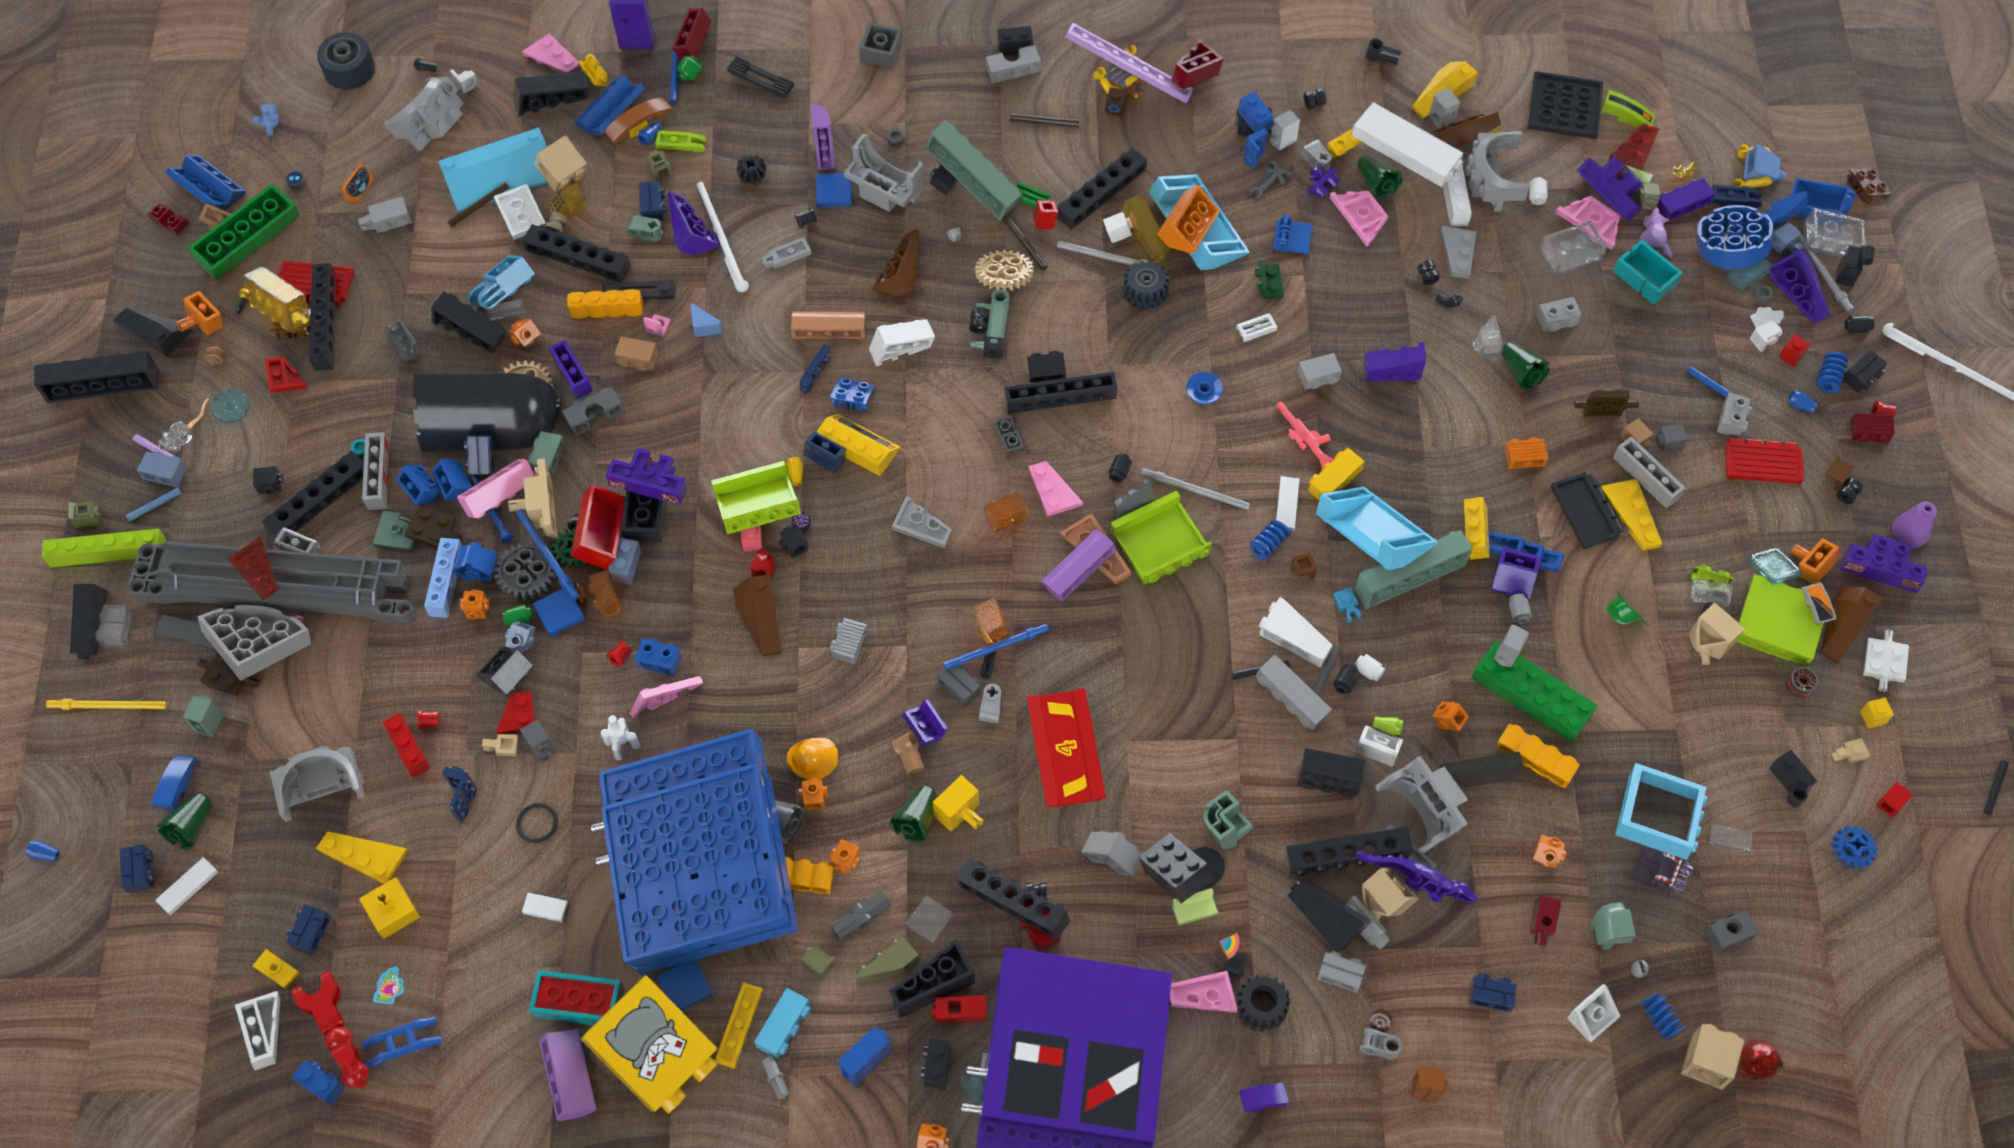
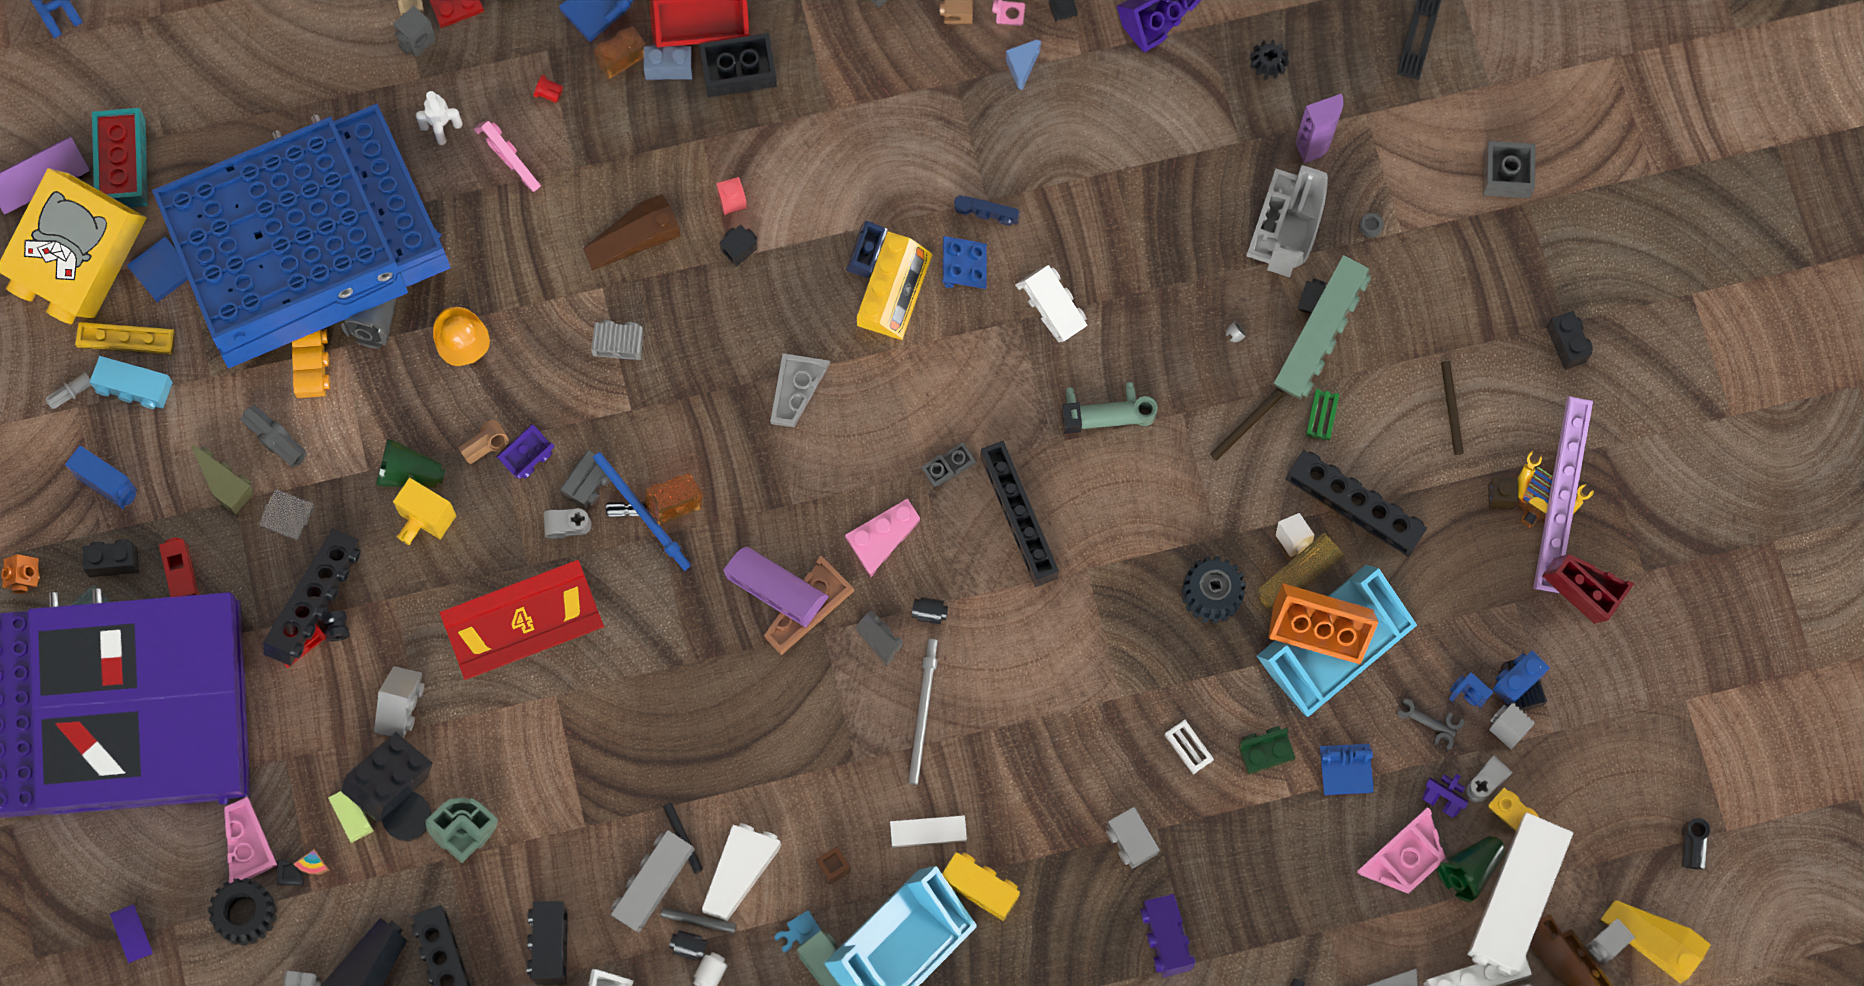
camera: 75 degrees right, 10 degrees up
black piece [516,803,558,843] -> none
white tile [522,893,568,922] -> none
reddish brown plate [574,581,589,604] -> none
dark purple piece [606,448,687,505] -> none
blue brick [635,639,682,677] -> none
white bar [697,182,749,292] -> none
lime panel [711,461,801,534] -> none
red brick [750,549,775,579] -> none
light grey hinge [761,237,811,269] -> none
yellow cone [785,457,803,486] -> none
nougat brick [791,311,866,339] -> none
black tile [792,512,811,532] -> none
black bush [794,207,817,229] -> none
orange brick [799,778,828,811] -> none
olive window [802,946,837,980] -> none
blue tile [816,173,852,207] -> none
orange brick [829,839,861,875] -> none
reddish brown wedge [872,229,919,297] -> none
black wedge [889,939,976,1018] -> none
black wheel [969,309,988,334] -> none
tan gear [975,250,1034,291] -> none
clear orange brick [984,491,1028,533] -> none
light grey arch [986,45,1041,83] -> none
black brick [1027,351,1066,383] -> none
red brick [1033,200,1058,229] -> none
light grey bar [1057,241,1161,266] -> none
lime panel [1110,490,1212,585] -> none
blue dish [1186,372,1223,404] -> none
blue piece [1249,520,1291,561] -> none
coral piece [1276,401,1334,468] -> none
black wheel [1304,88,1326,109] -> none
black wheel [1417,260,1440,285] -> none

